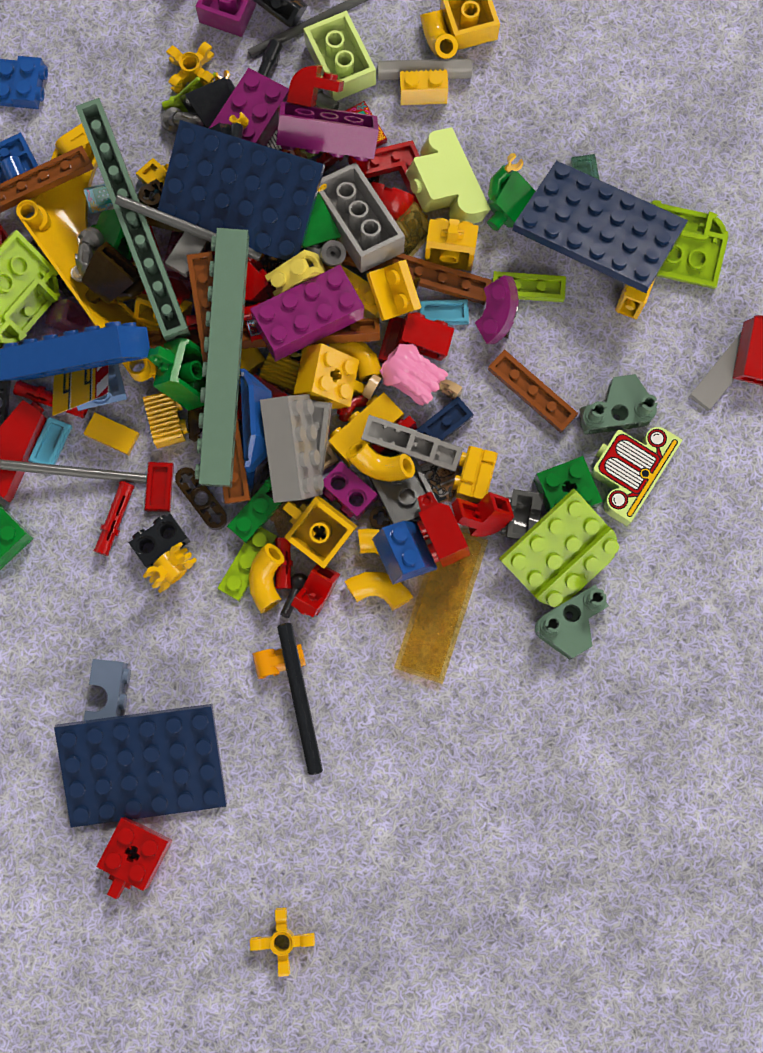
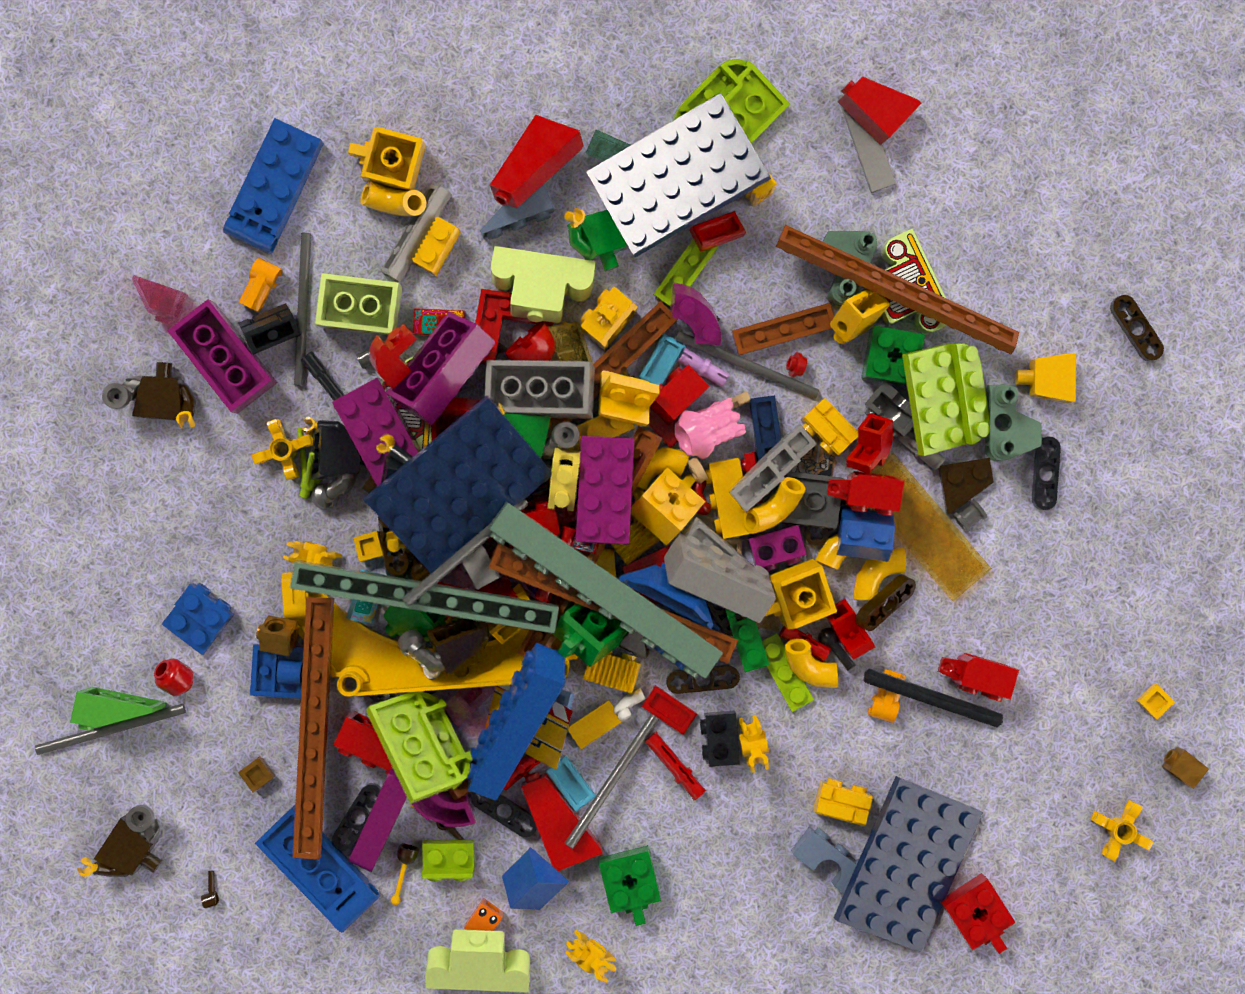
camera: 60 degrees left, 10 degrees up
none -> pearl gold brick [256,615,299,656]
none -> yellow pin [283,541,343,567]
none -> sand blue slope [480,183,554,240]
none -> red slope [490,115,584,208]
none -> white arm [614,688,646,721]
none -> dark grey piece [675,331,819,399]
none -> lavender pin [678,348,730,387]
none -> red tile [689,211,746,252]
none -> dark orange plate [775,225,1020,354]
none -> red plate [786,352,807,377]
none -> yellow brick [813,778,873,826]
none -> yellow torso [830,289,891,344]
none -> dark brown beam [855,574,916,631]
none -> light grey axle [897,431,945,471]
none -> dark brown wing [938,458,994,514]
none -> red hinge [938,653,1019,702]
none -> dark grey bush [953,499,987,533]
none -> yellow torso [1015,353,1076,403]
none -> black beam [1032,436,1061,510]
none -> dark brown beam [1110,295,1164,361]
none -> yellow plate [1136,683,1175,720]
none -> pearl gold brick [1162,747,1209,789]

